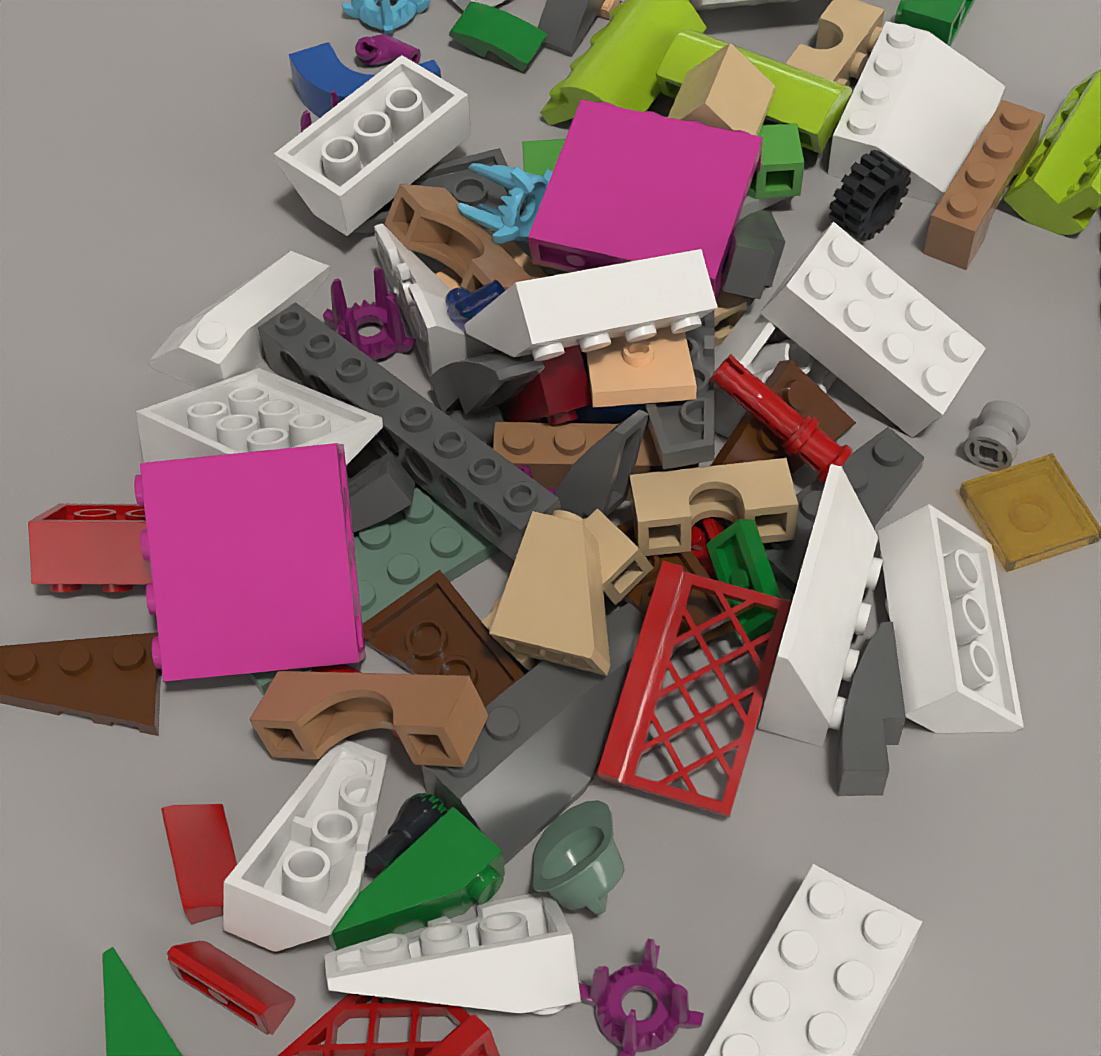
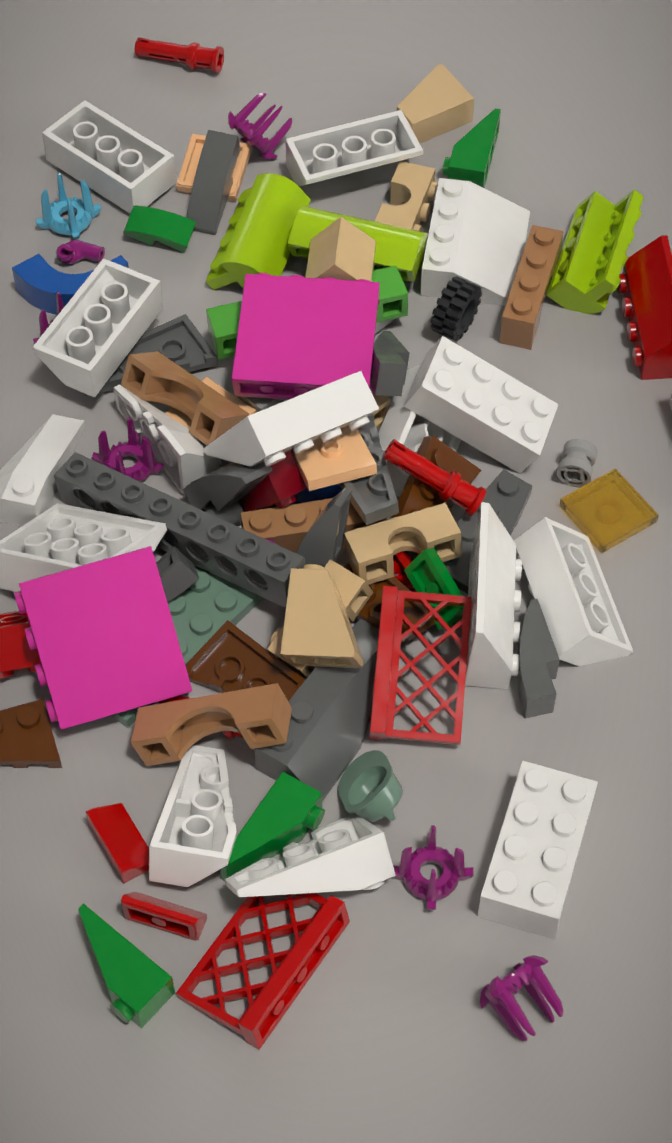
camera: 15 degrees left, 0 degrees up
black piece [365,793,448,872] -> none
clear blue arm [445,280,505,323] -> none
medium azure piece [458,163,553,243] -> none

